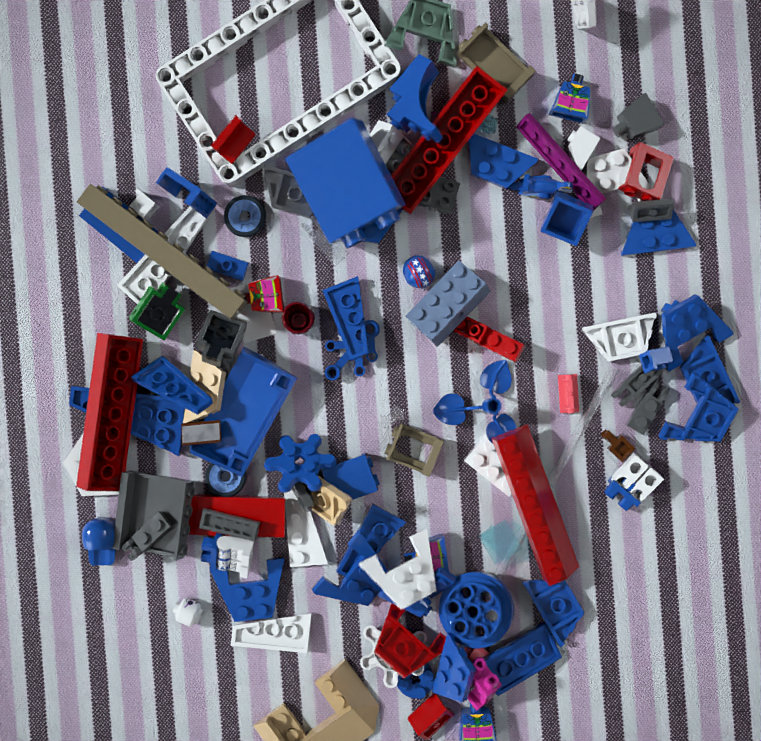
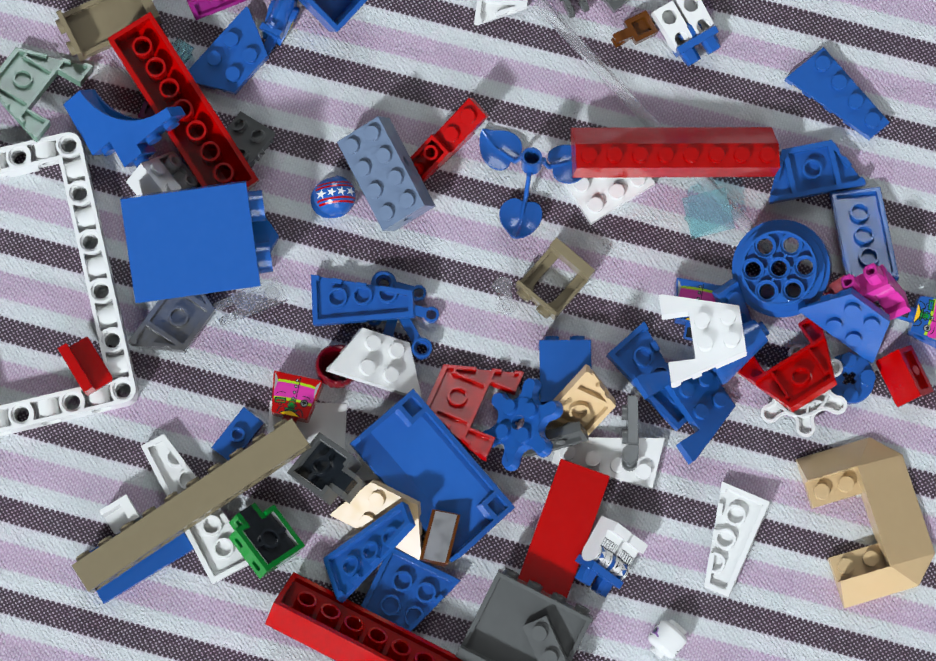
camera: 75 degrees left, 10 degrees down
blue panel [156,167,217,219] -> none
dark grey plate [199,508,261,542] -> none
wheel [205,463,247,497] -> none
blue wing [210,557,285,622] -> none
wheel [224,195,266,237] -> none
coral hinge [558,374,579,413] -> none
none -> white wing [326,328,421,397]
none -> red wing [426,364,524,461]
none -> hinge [621,395,639,472]
none -> blue wing [784,47,890,140]

